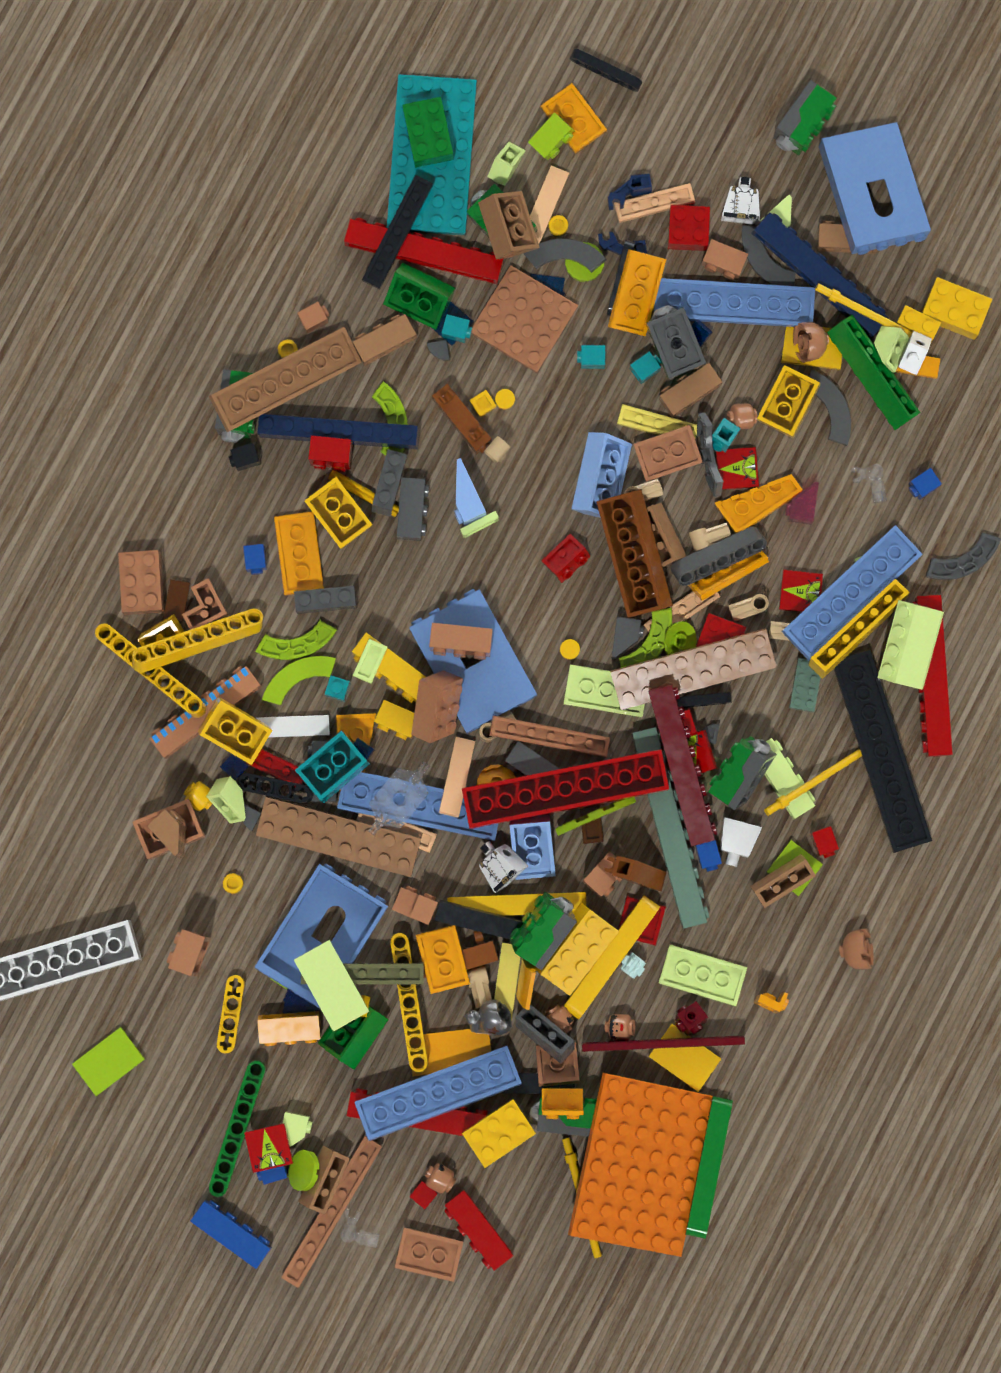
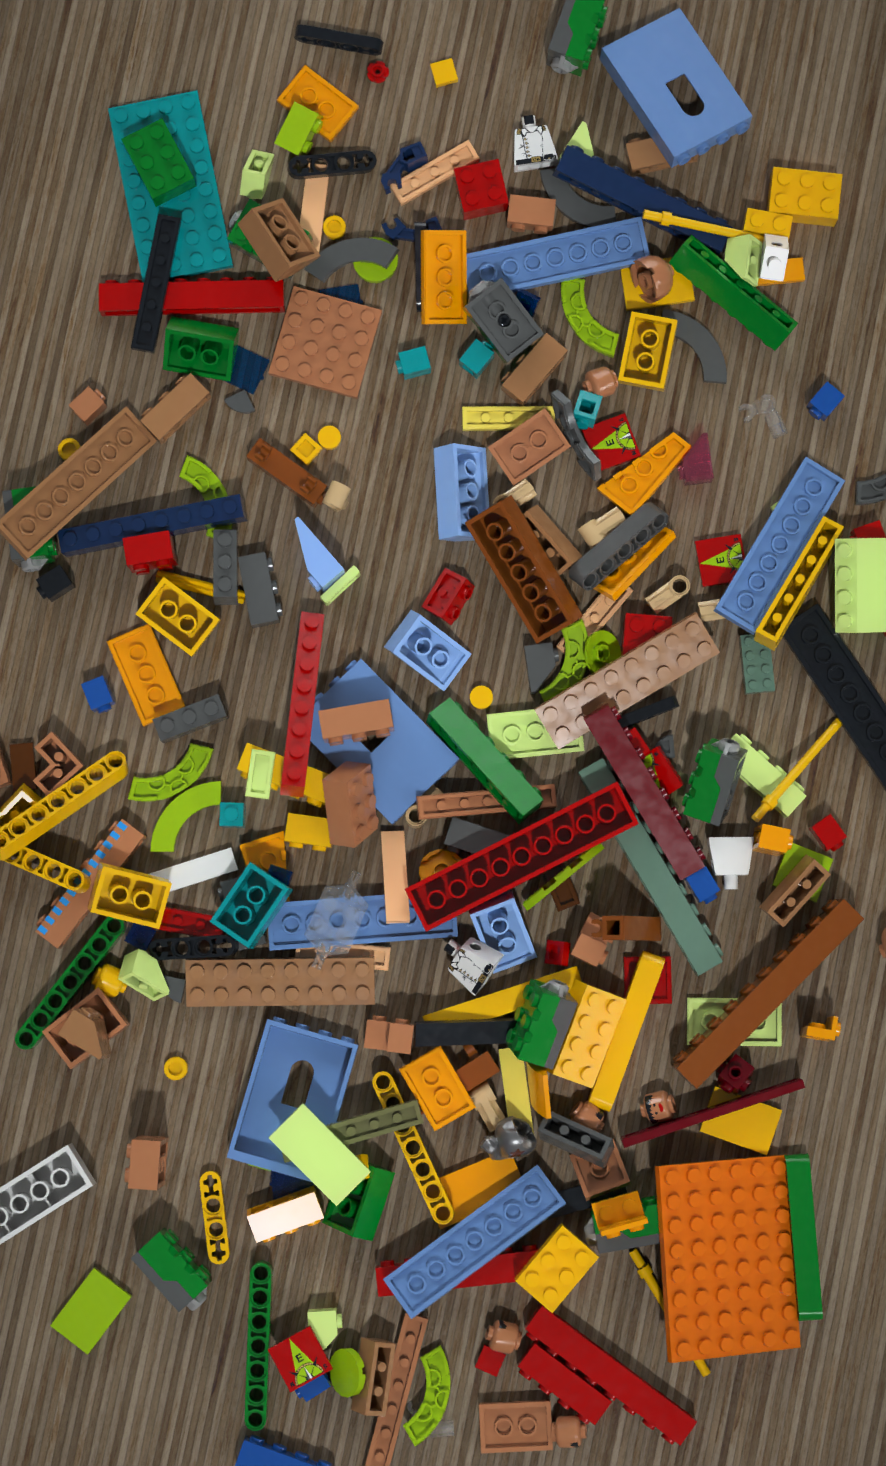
camera: 15 degrees left, 0 degrees up
teal brick [442,314,473,343] -> none
light aqua gear [620,952,646,979] -> none
none -> green beam [15,917,127,1050]
none -> green piece [131,1227,212,1312]
none -> red brick [280,611,325,797]
none -> black beam [287,150,377,180]
none -> red plate [367,61,389,83]
none -> light blue slope [384,610,471,691]
none -> lime tile [403,1345,451,1447]
none -> green brick [426,697,544,824]
none -> yellow tile [430,58,458,88]
none -> red brick [524,1304,697,1446]
none -> red plate [544,940,571,966]
none -> nougat head [551,1415,587,1448]
none -> lime tile [561,278,619,358]
none -> dark orange brick [671,899,864,1089]
none -> light orange brick [752,824,794,856]

